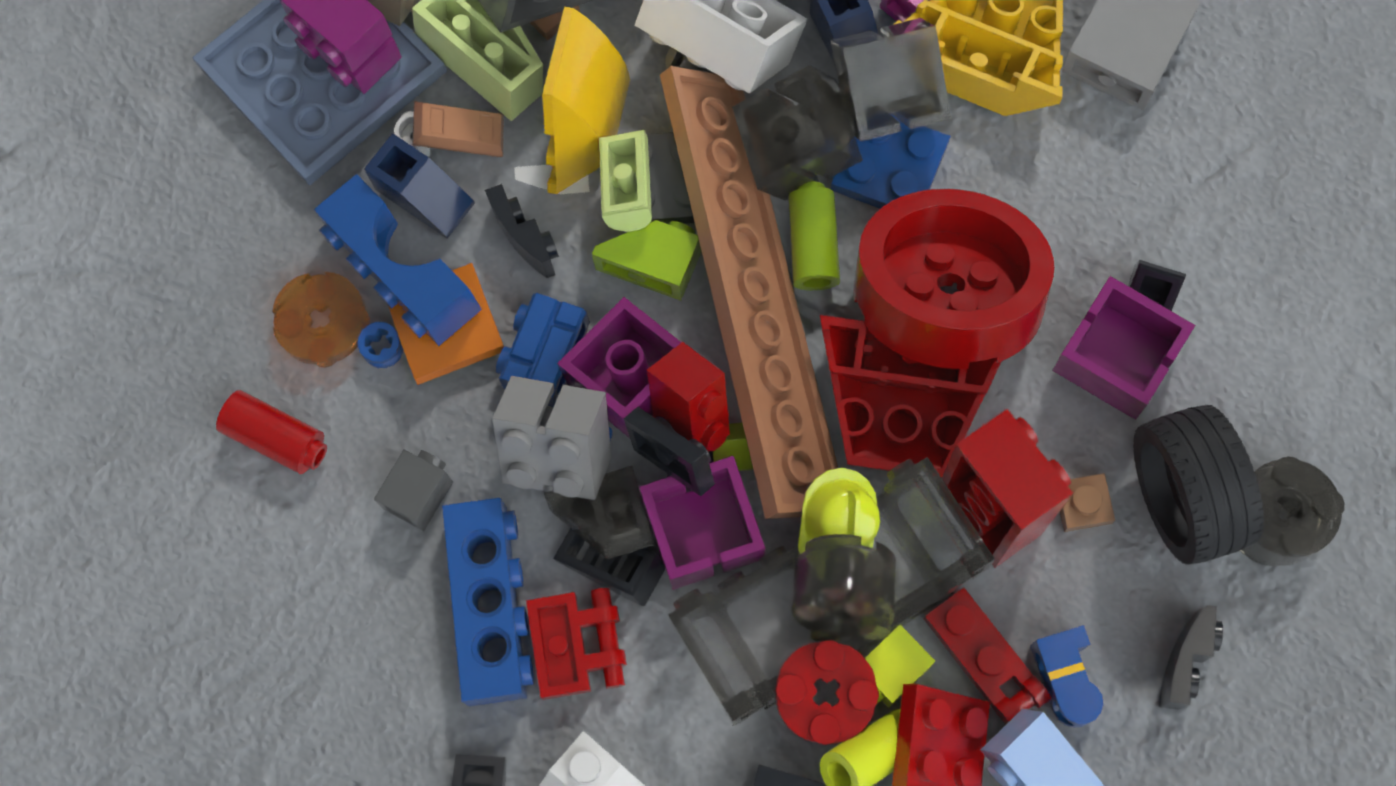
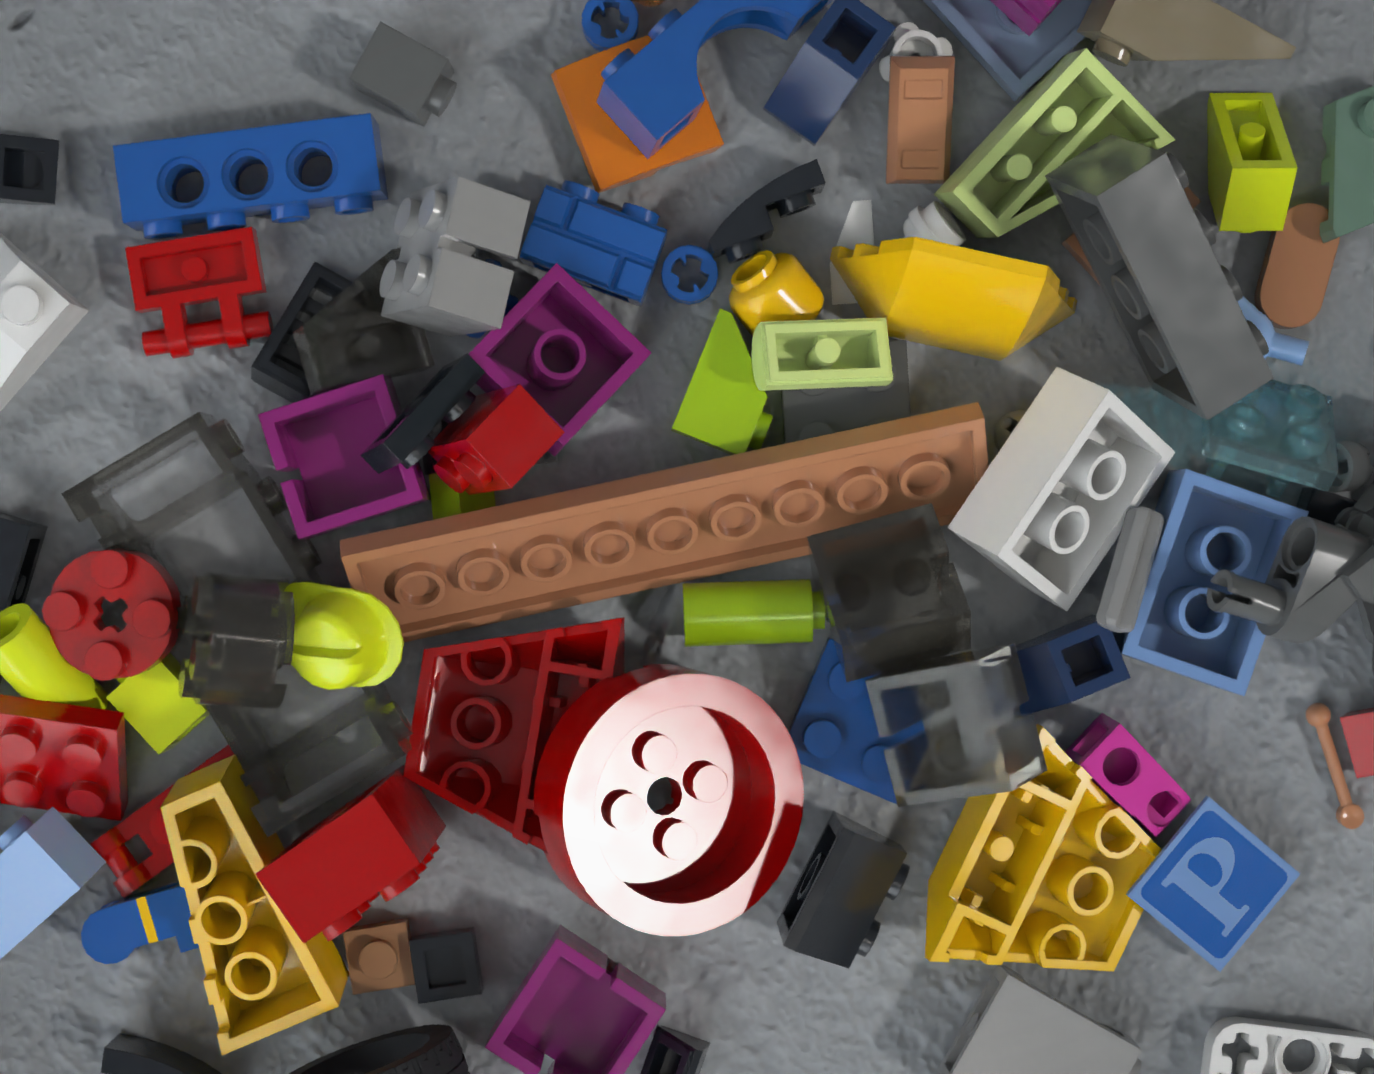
camera: 85 degrees right, 15 degrees up
none -> yellow wedge [161,755,349,1056]
none -> black plate [409,927,484,1004]
none -> blue bush [661,245,718,305]
none -> yellow head [729,250,824,337]
none -> black slope [777,810,910,968]
none -> white plate [903,200,966,246]

